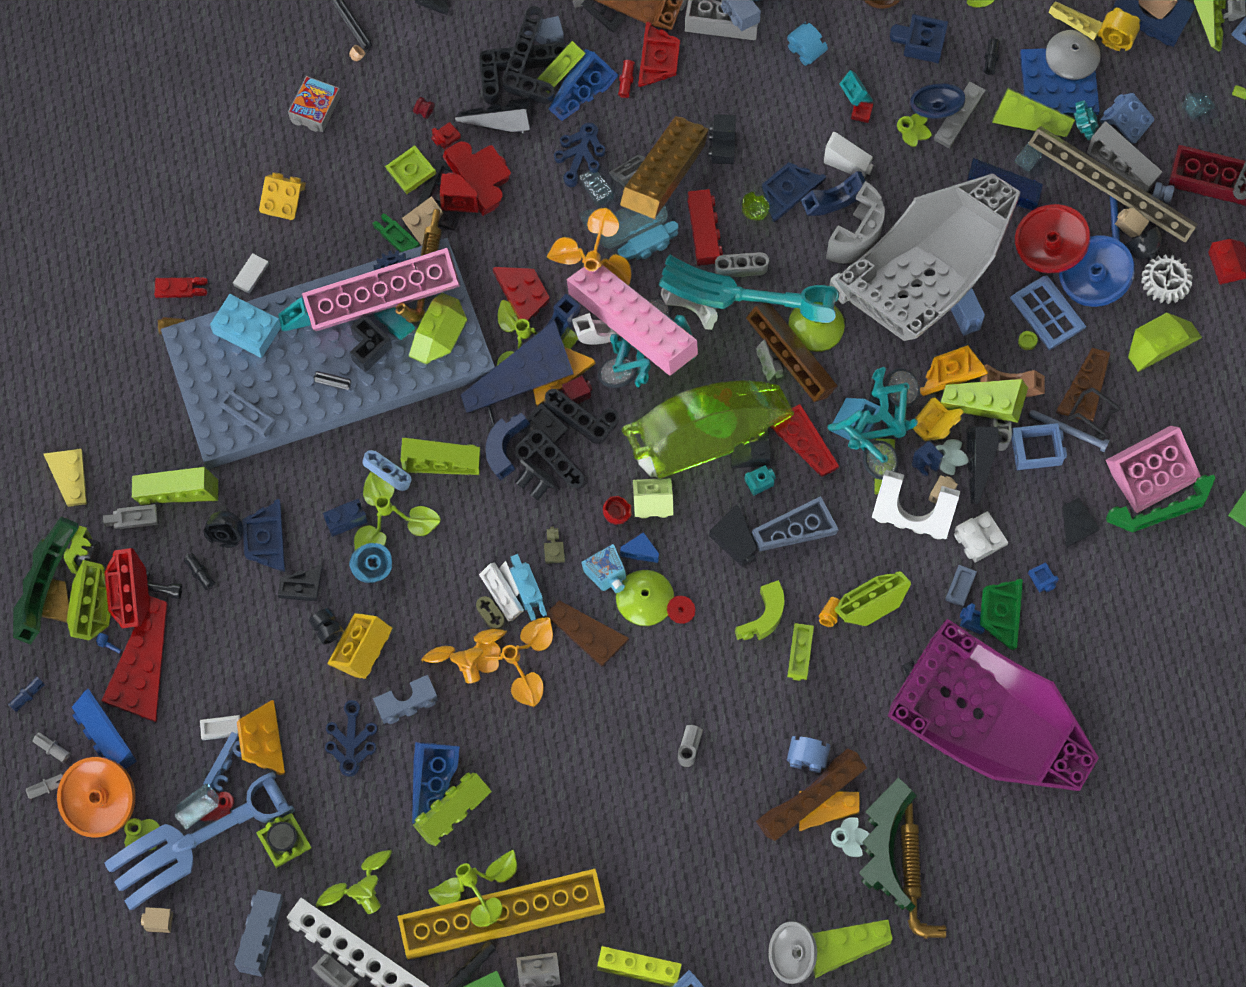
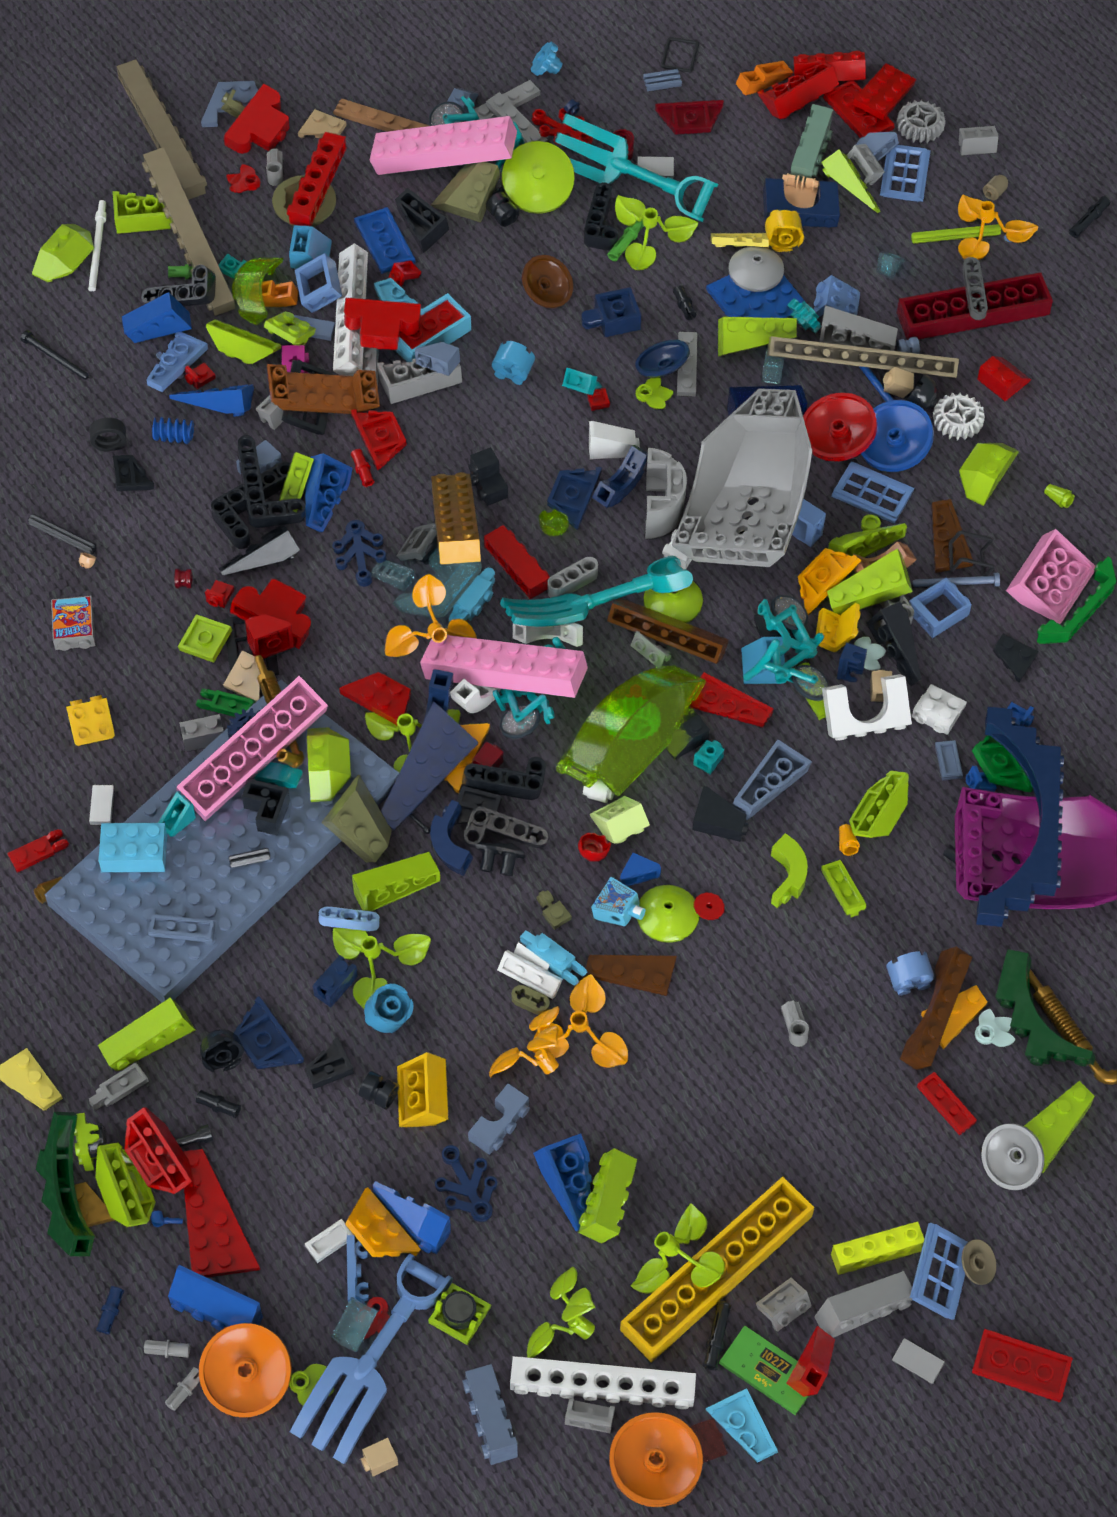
camera: 30 degrees left, 10 degrees down
none -> light grey brick [180,714,224,751]
none -> olive wedge [321,775,392,863]
none -> blue wedge [373,1181,451,1255]
none -> lime wedge [828,523,907,558]
none -> red plate [917,1072,977,1135]
none -> dark blue arch [976,707,1064,927]
none -> lime cone [1044,484,1075,508]

